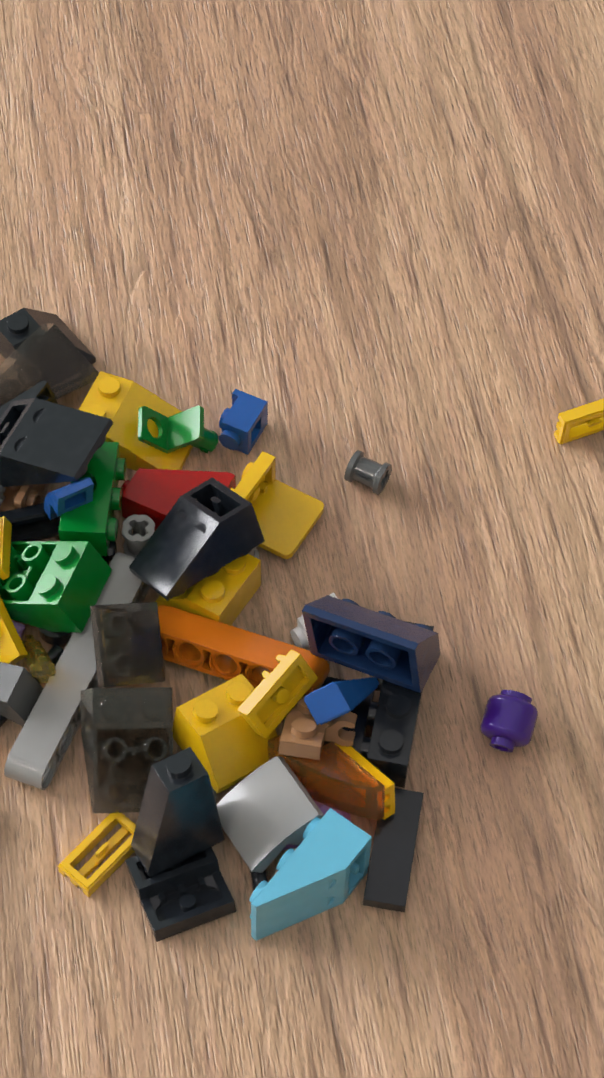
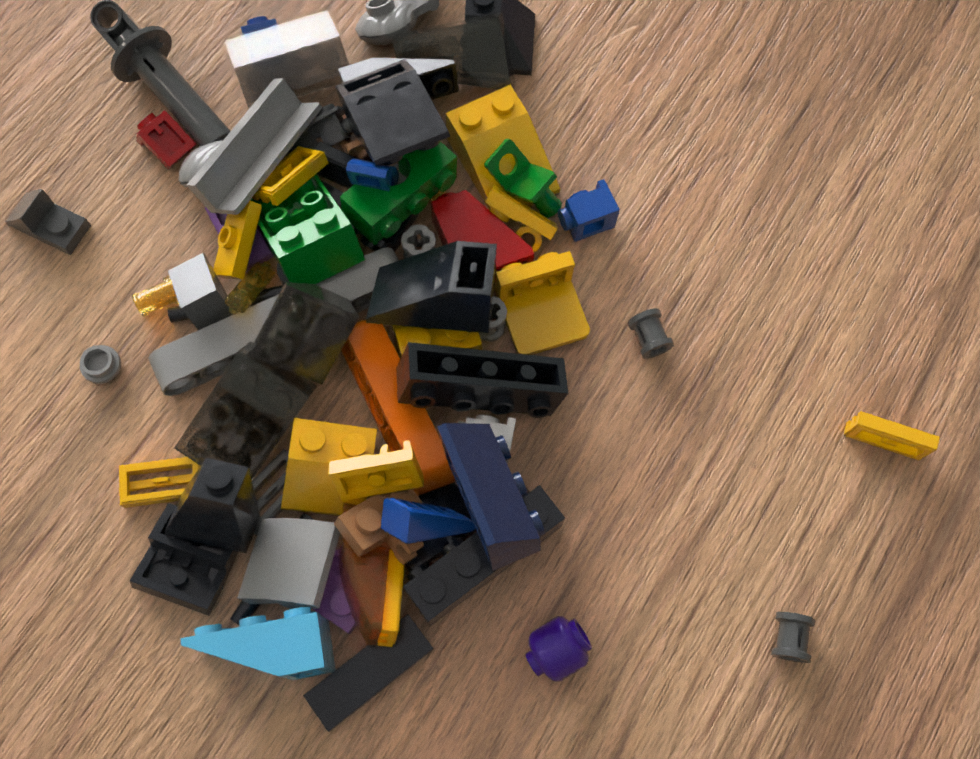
camera: 40 degrees right, 15 degrees up
none -> black brick [396,342,569,418]
none -> yellow plate [485,186,558,252]

